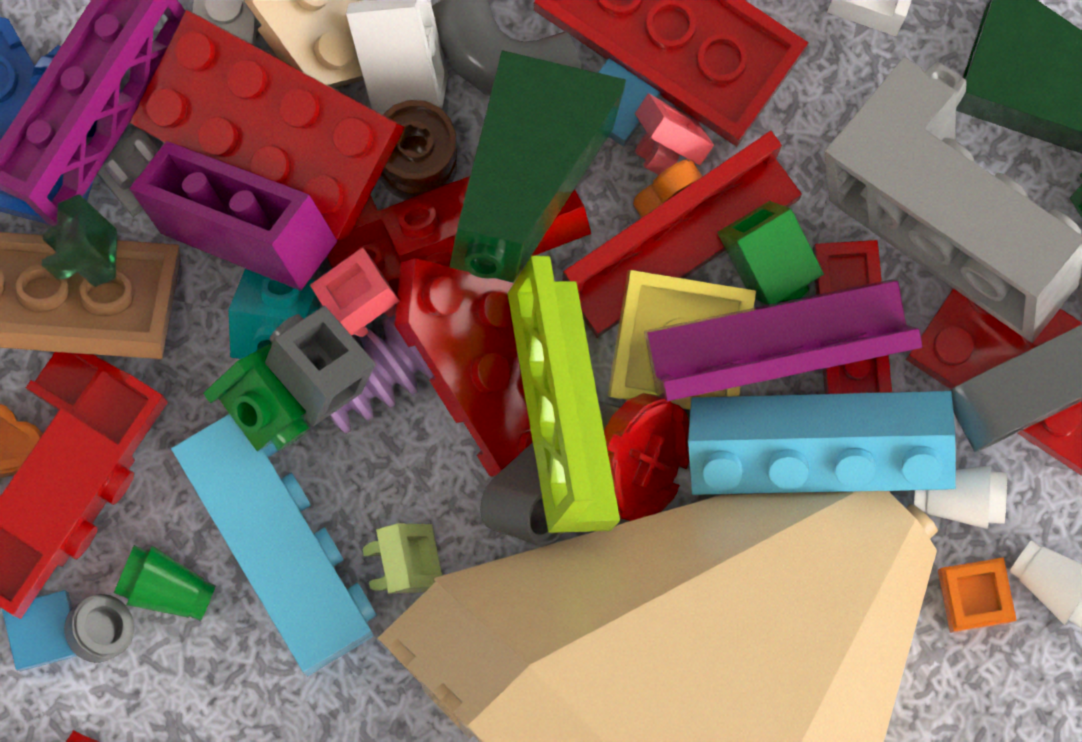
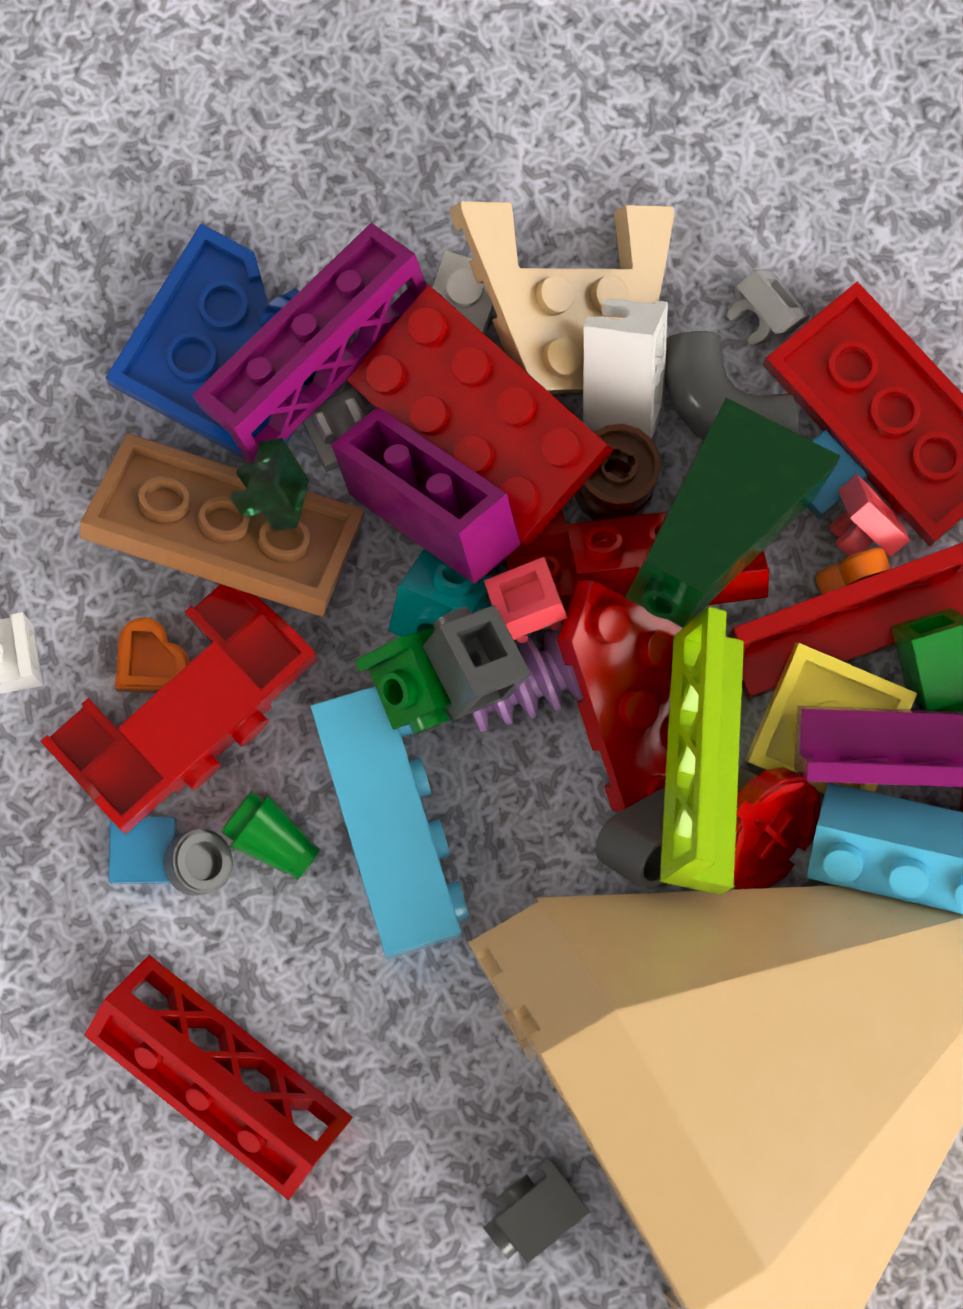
camera: 15 degrees right, 0 degrees up
yellowish green tile [362,523,442,593] -> none

